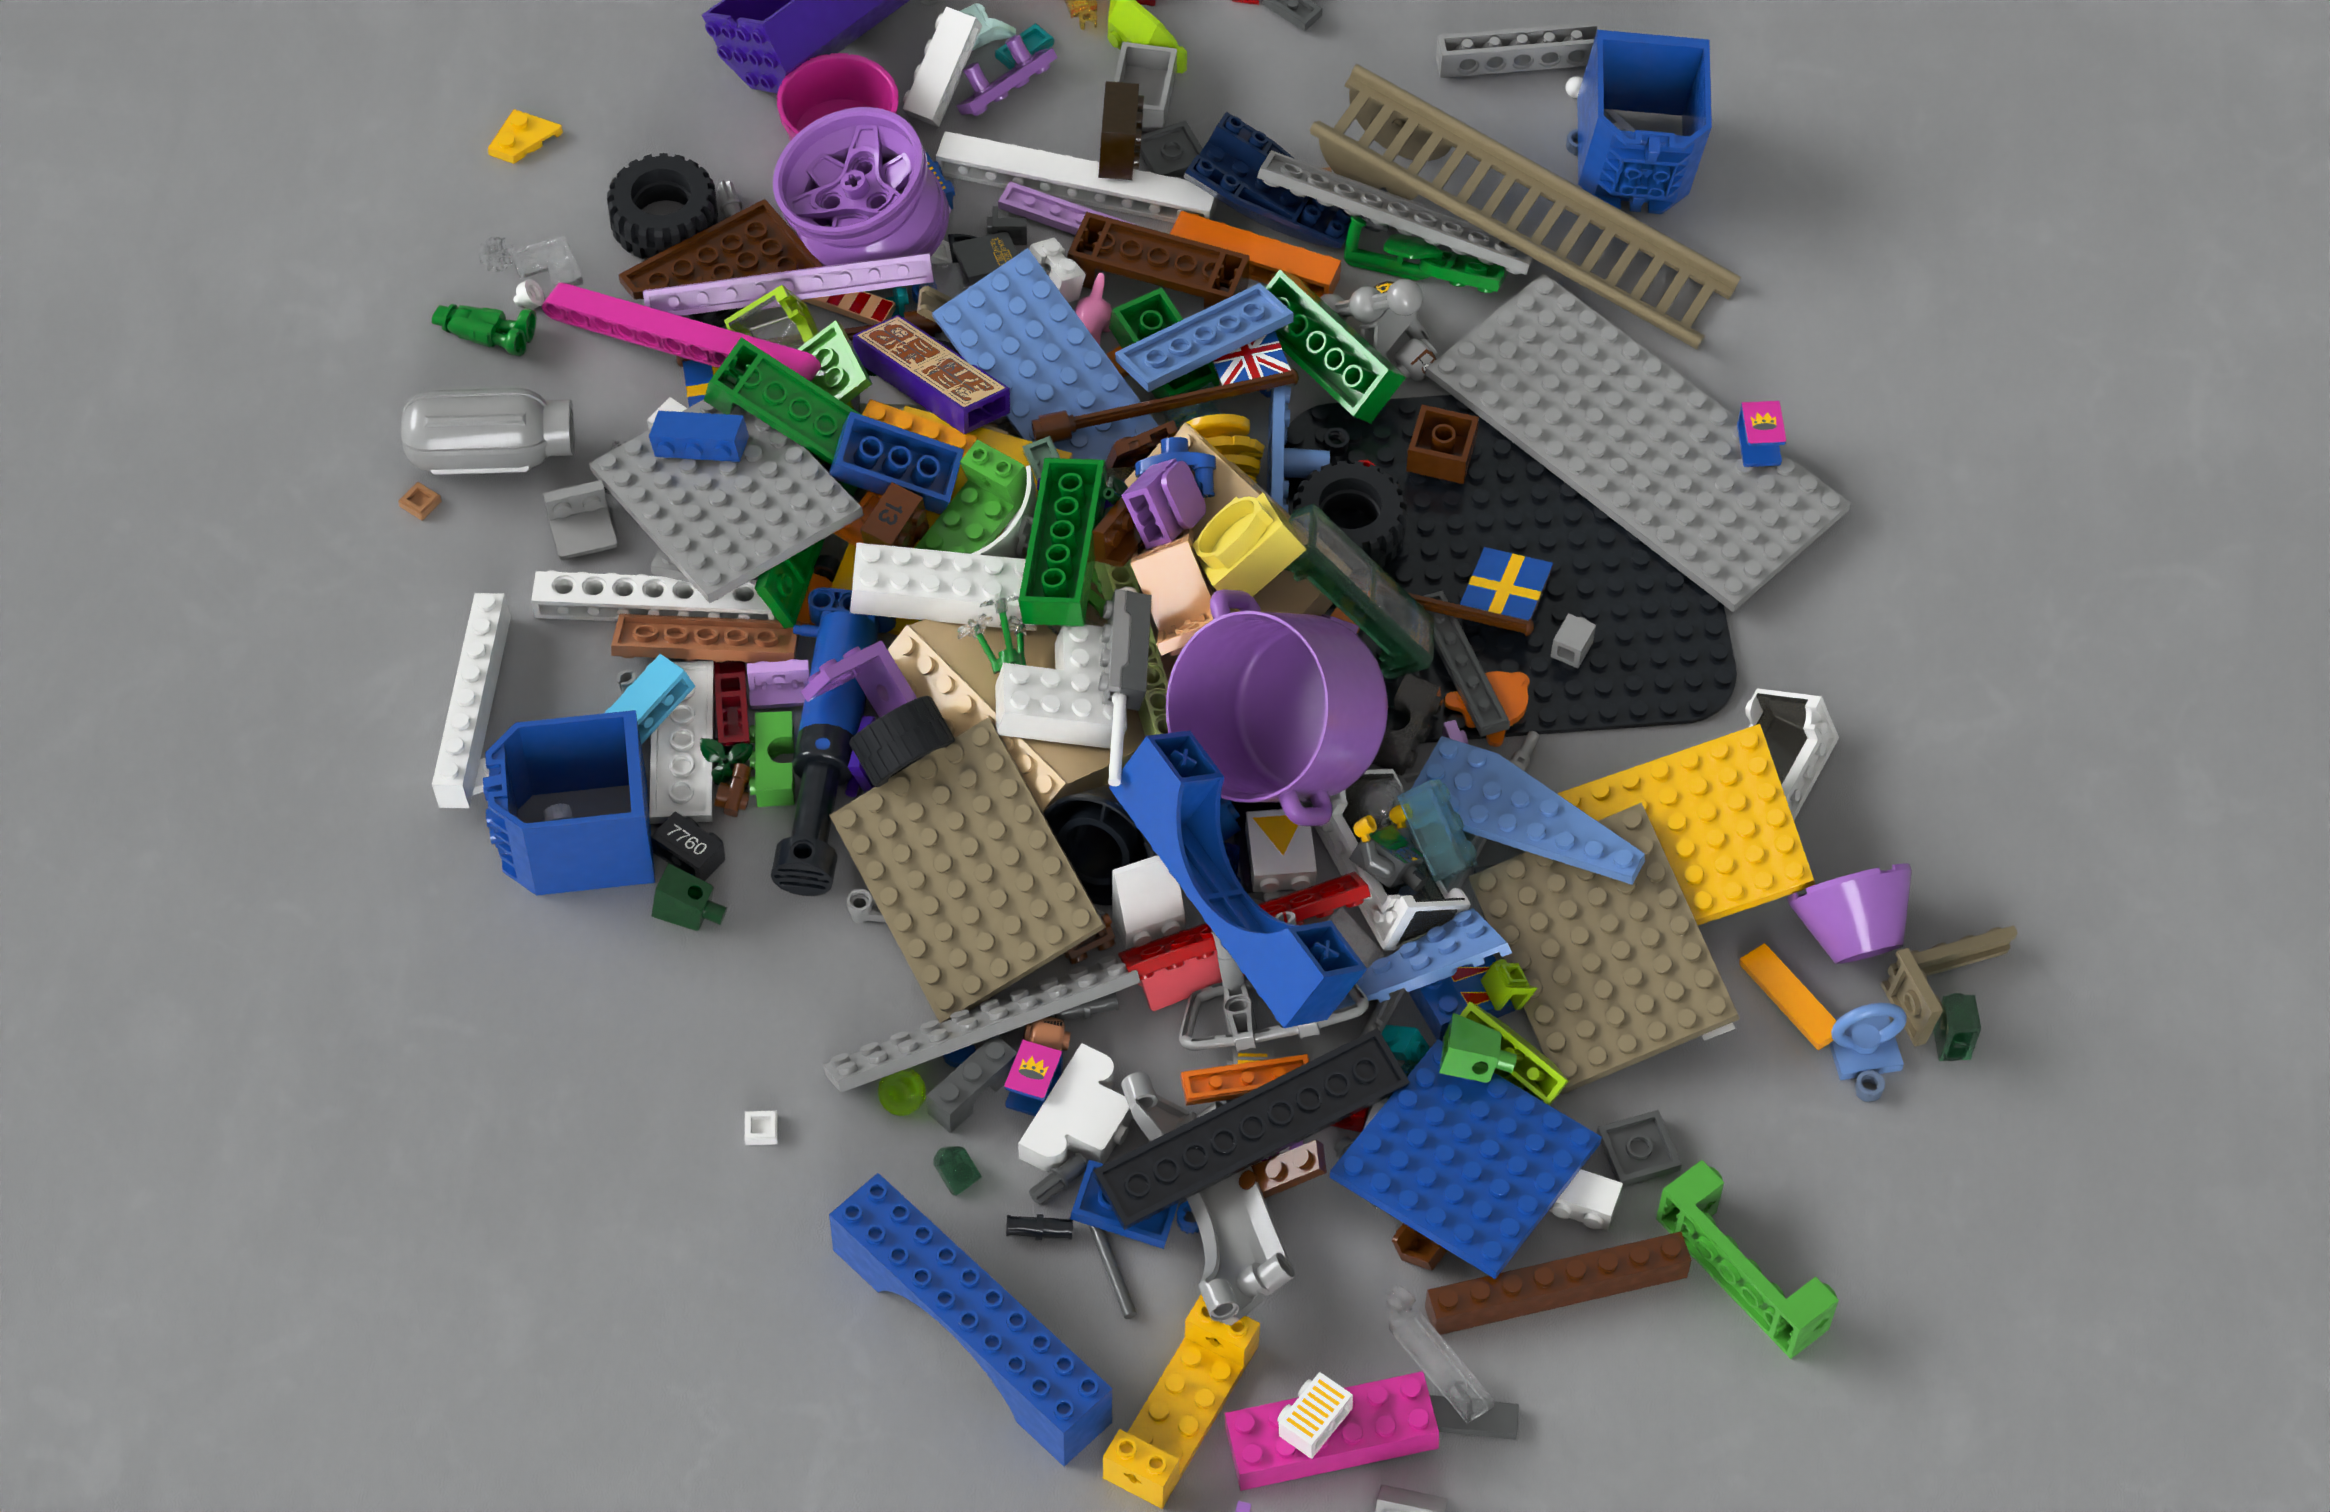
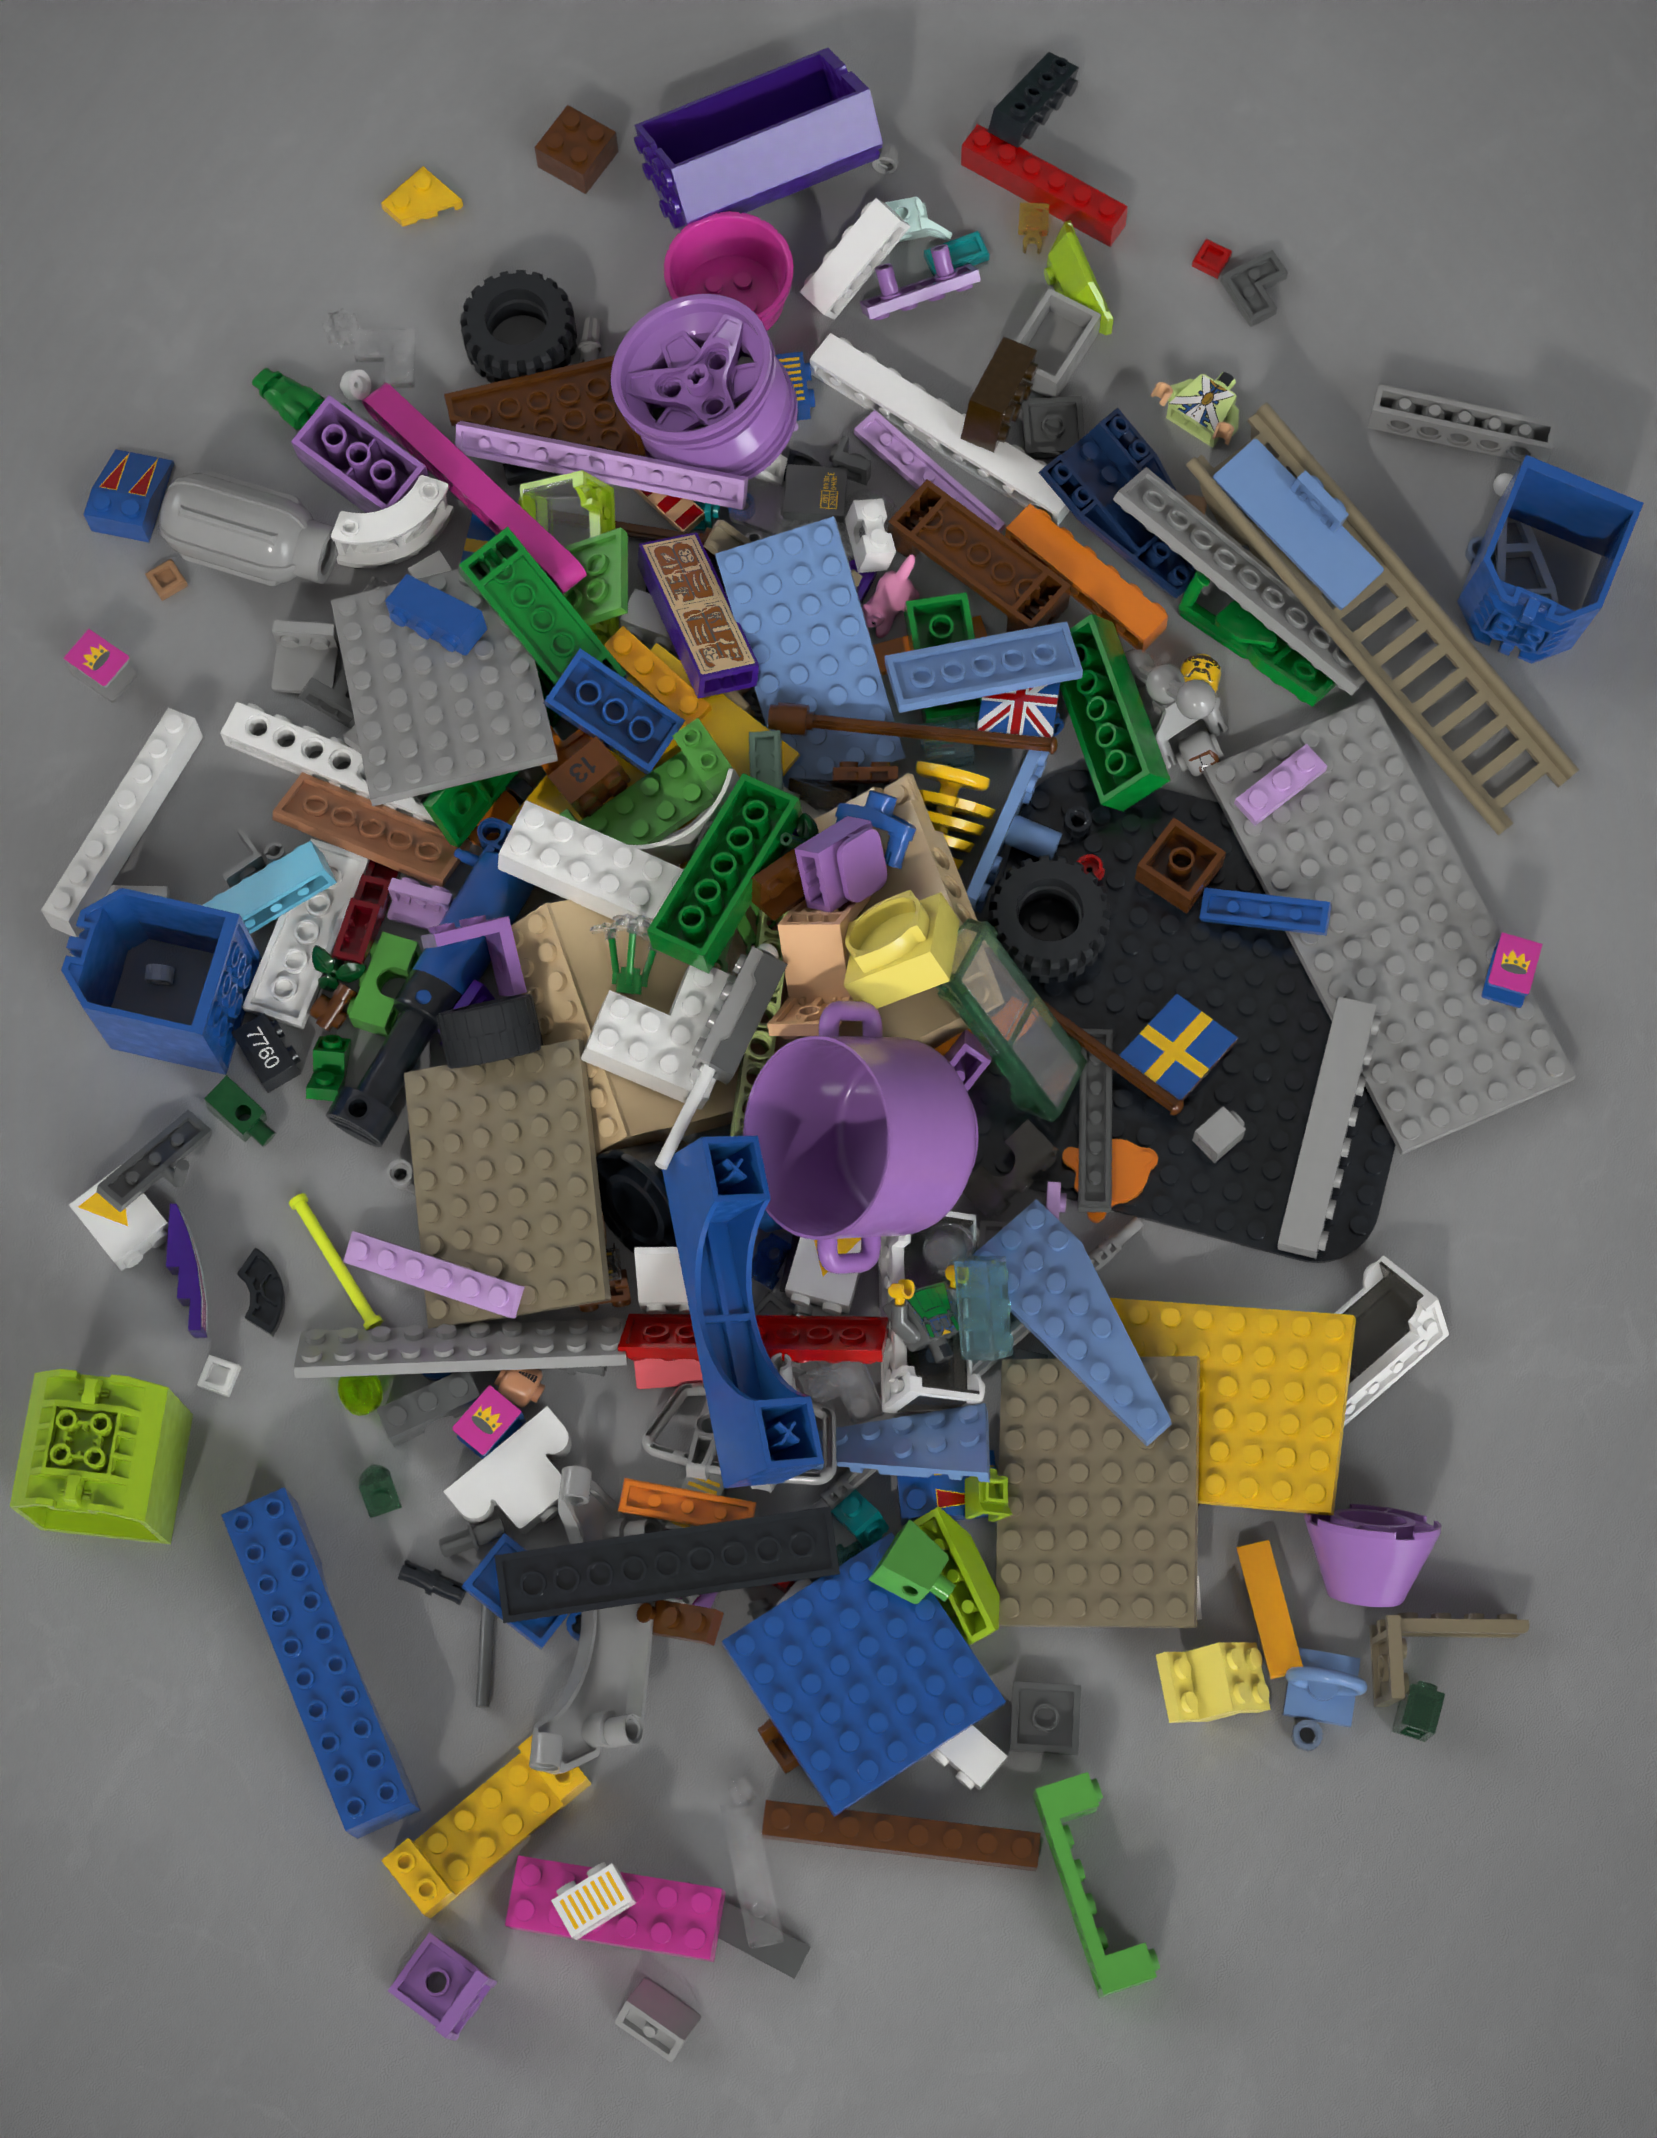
camera: 25 degrees right, 15 degrees up
none -> lime container [9,1369,193,1545]
none -> piece [63,629,138,703]
none -> white brick [69,1165,168,1271]
none -> blue slope [83,449,174,543]
none -> dark grey plate [96,1110,212,1212]
none -> dark purple slope [166,1204,207,1338]
none -> light grey bracket [223,828,266,888]
none -> black tile [237,1247,285,1337]
none -> neon yellow bar [288,1193,383,1330]
none -> medium lavender brick [291,395,429,513]
none -> dark grey bracket [298,665,355,729]
none -> green slope [306,1034,351,1101]
none -> white fence [331,475,454,568]
none -> lavender plate [343,1231,524,1318]
none -> reddish brown brick [534,105,619,194]
none -> torso [1150,372,1239,448]
none -> light yellow bracket [1156,1642,1271,1723]
none -> blue plate [1199,887,1332,936]
none -> medium blue bracket [1212,439,1384,610]
none -> lavender plate [1234,744,1327,826]
none -> light grey brick [1278,996,1381,1259]

